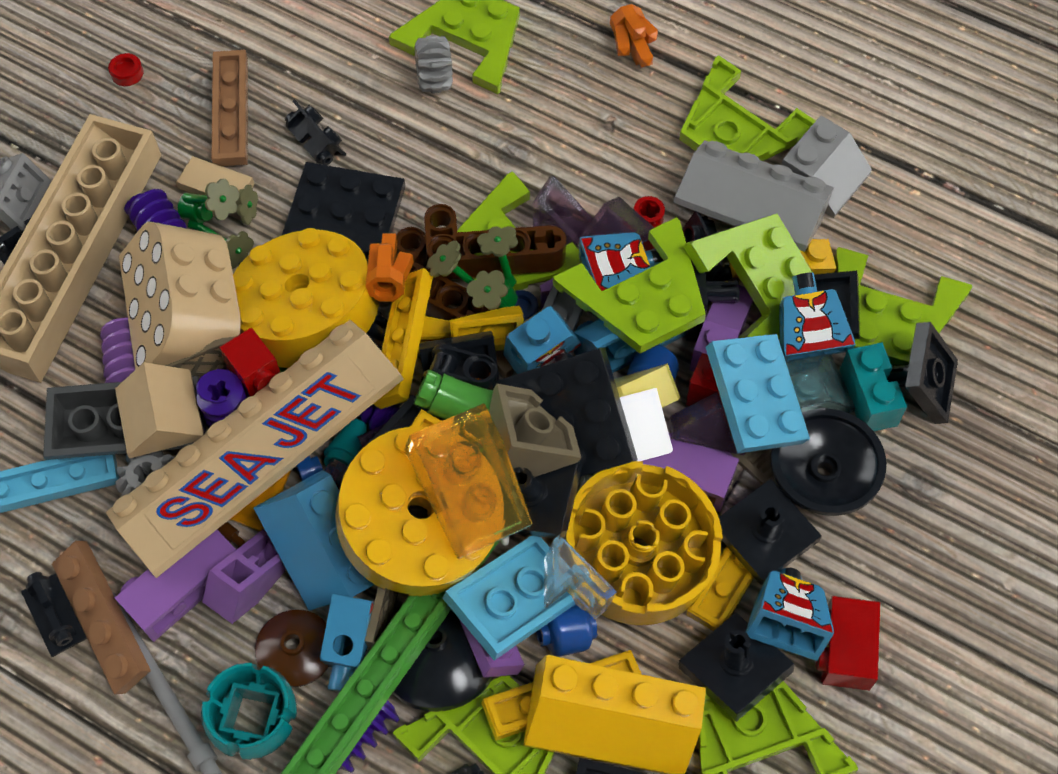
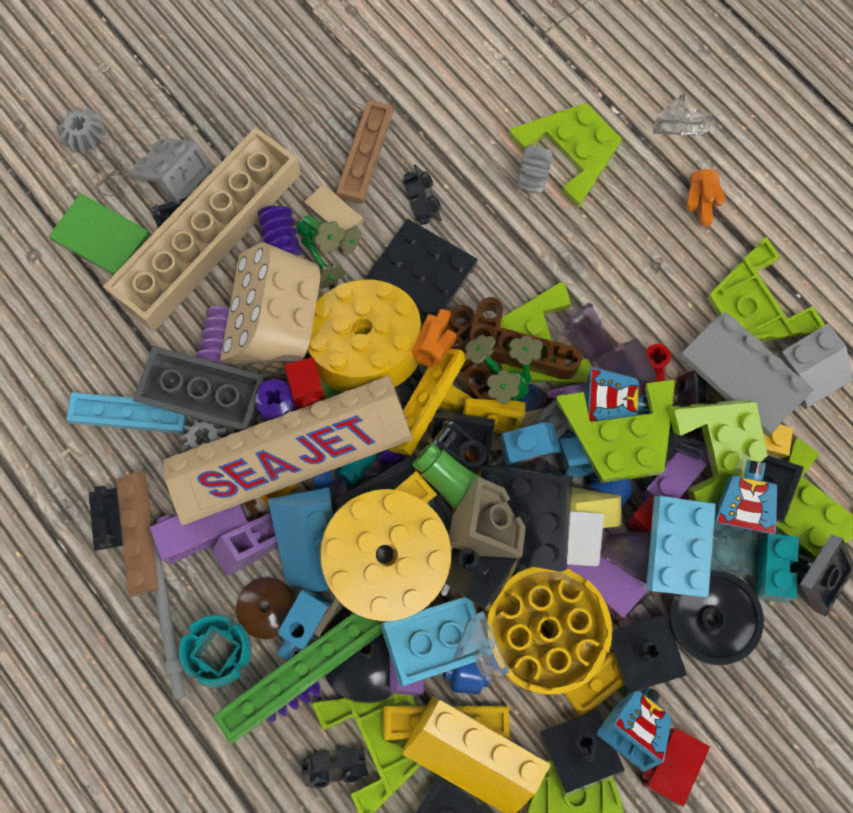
camera: 20 degrees right, 10 degrees up
red tile [108,53,144,86] -> none
tan slope [115,362,204,459] -> none
clear yellow slope [404,403,533,559] -> none

